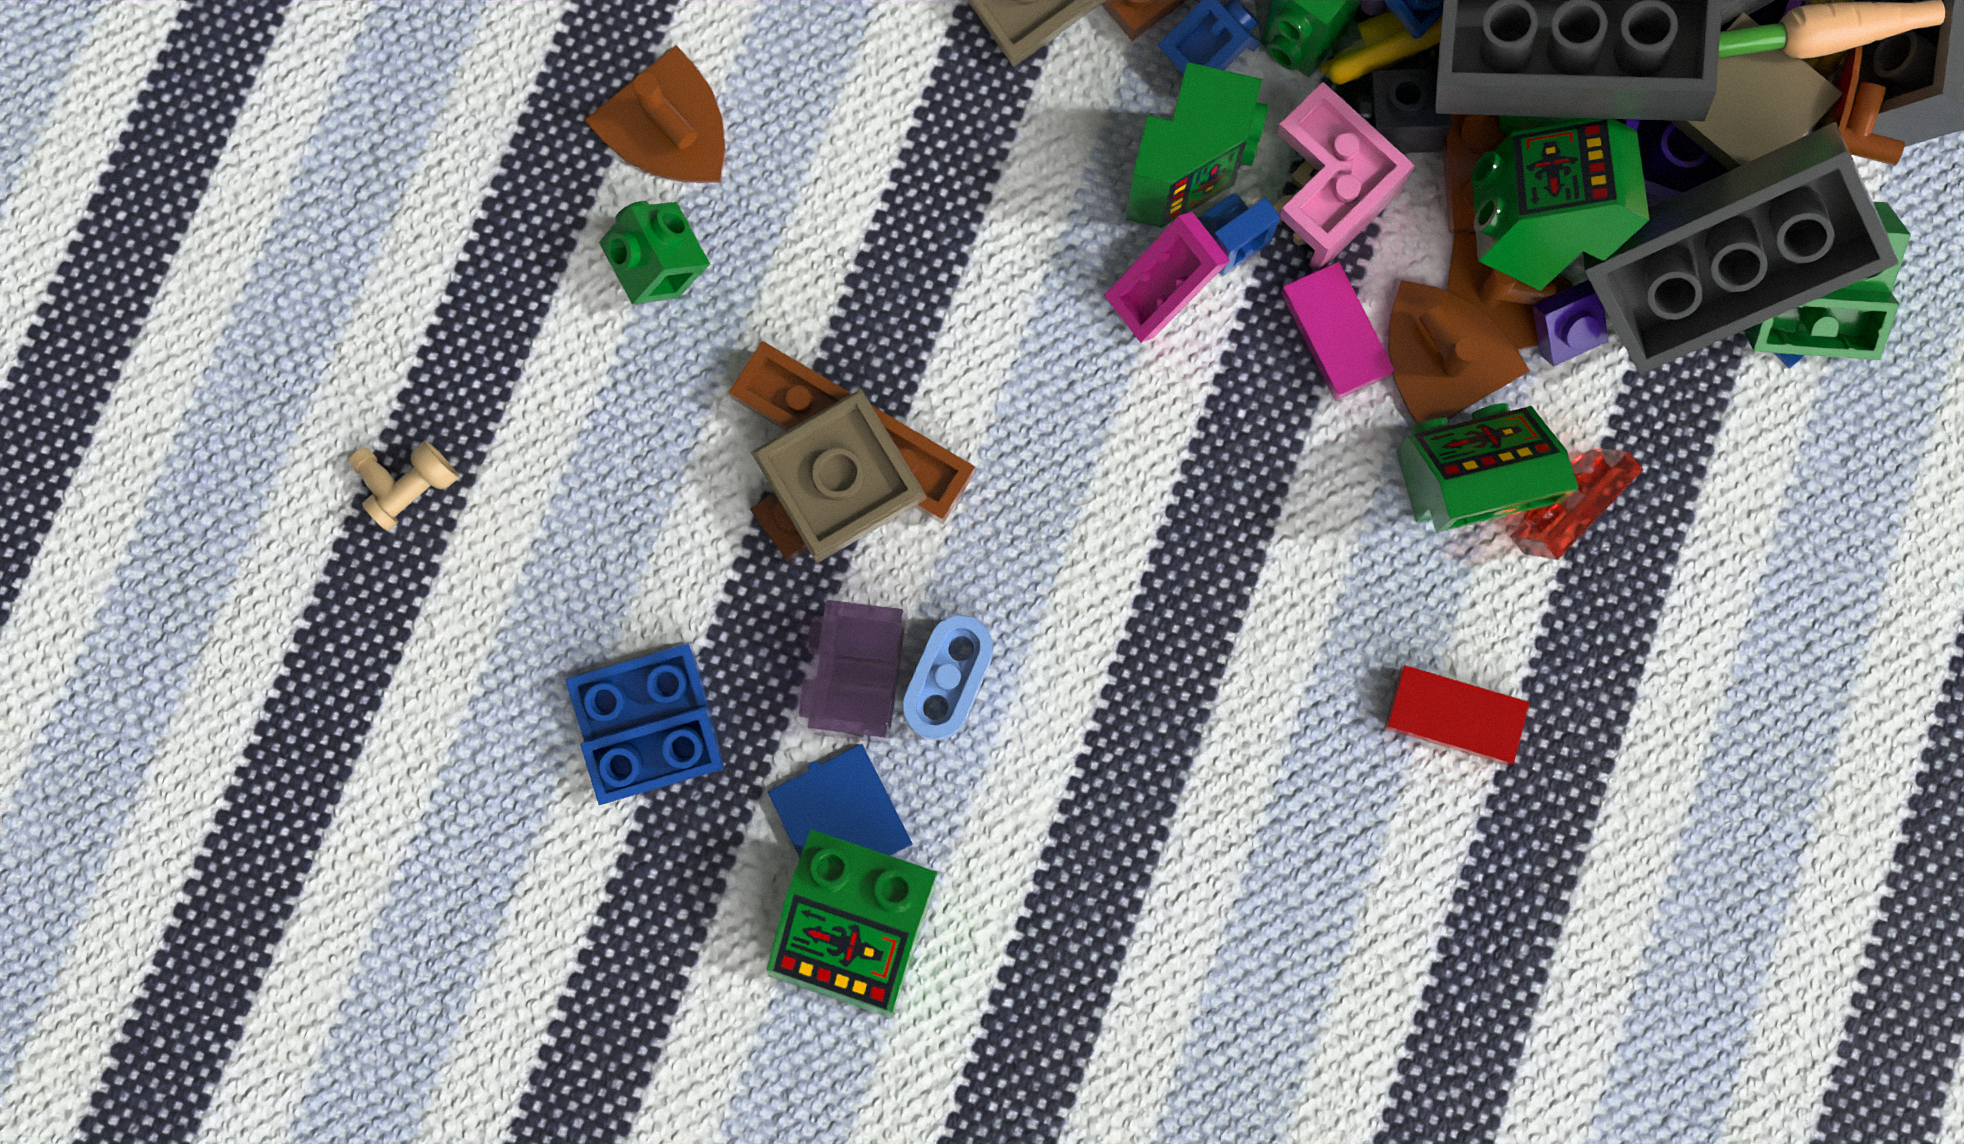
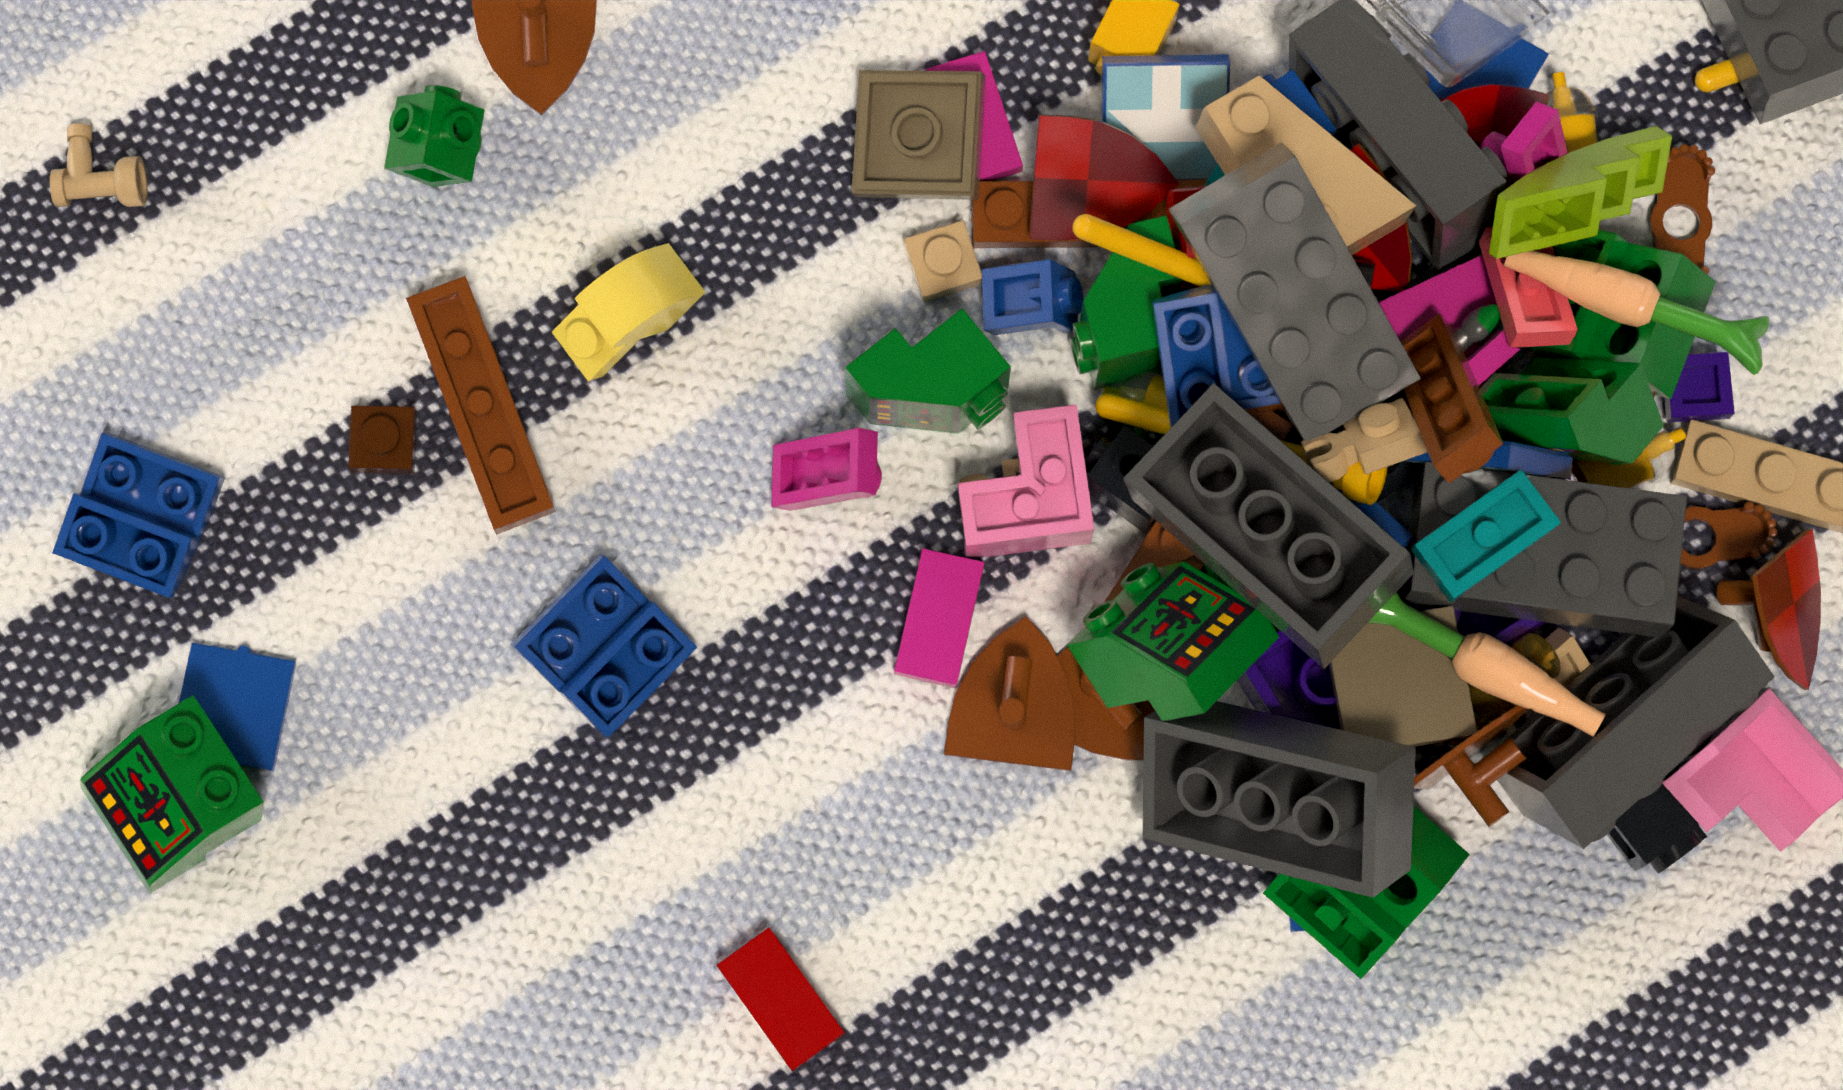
camera: 30 degrees right, 0 degrees up
dark tan tile [751,389,927,563] -> none
clear purple brick [799,600,906,744] -> none
light blue plate [903,615,993,741] -> none
blue bracket [1198,193,1281,277] -> none
green piece [1396,403,1579,533] -> none
clear red plate [1509,449,1644,560] -> none
dark purple plate [1532,280,1609,367] -> none
none -> blue slope [510,554,697,738]
none -> light yellow brick [552,243,706,382]
none -> tan plate [904,220,982,303]

